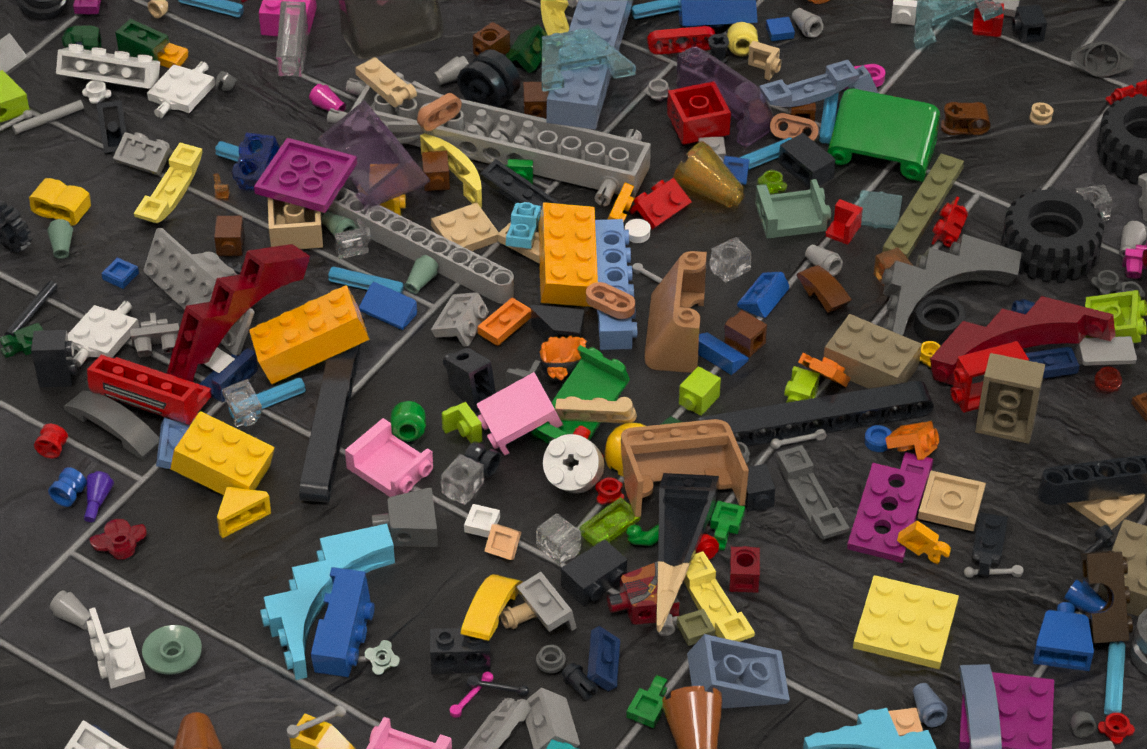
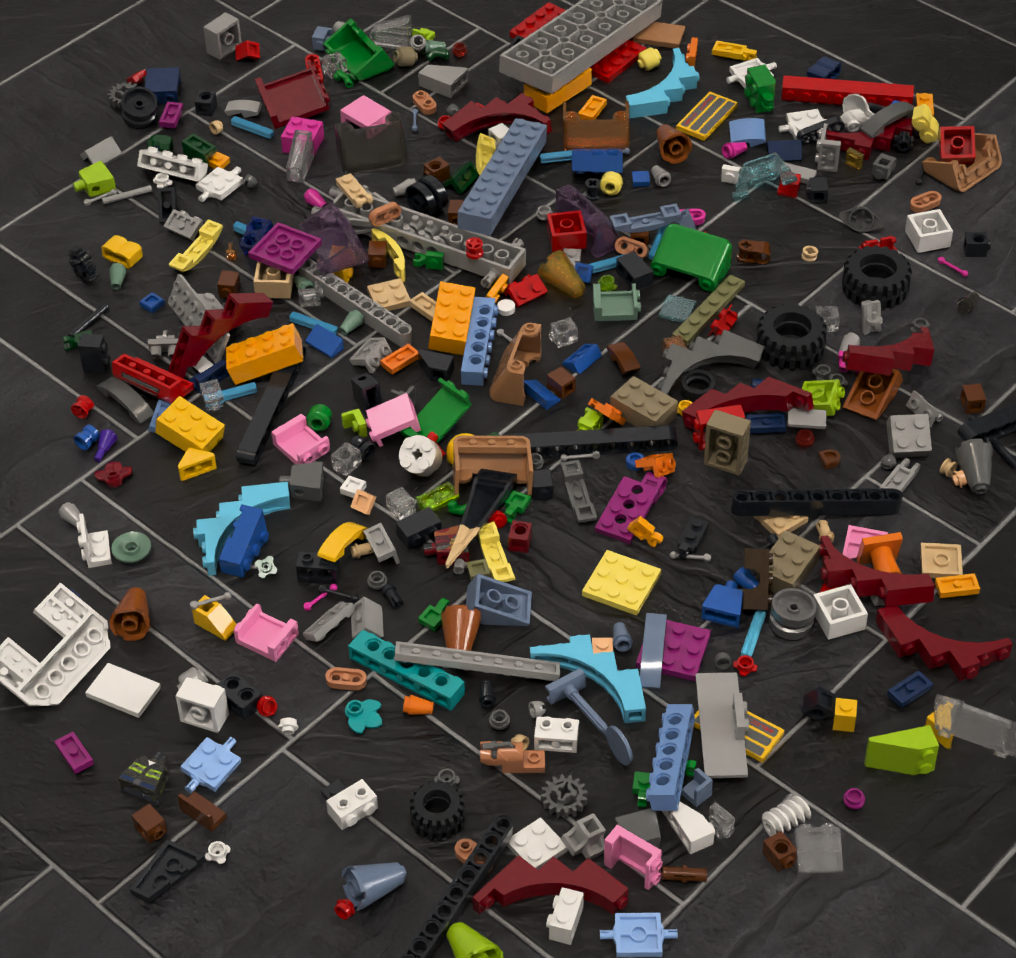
camera: 10 degrees right, 0 degrees up
white plate [68,301,139,367] -> none
black tile [480,159,561,218] -> none
medium azure slope [506,202,541,249] -> none
orange hair [540,336,587,384] -> none
clear light blue wing [542,28,636,91] -> none
tan plate [555,397,637,423] -> none
nougat plate [586,282,635,319] -> none
dark blue plate [587,626,620,692] -> none
red plate [595,478,624,504] -> none
red beam [647,26,715,55] -> none
lime brick [679,366,721,416] -> none
tan bracket [748,41,782,80] -> none
light grey cone [805,245,843,276] -> none
red panel [826,199,863,245] -> none
tan plate [918,471,986,531] -> none
none -> red wheel [466,237,483,259]

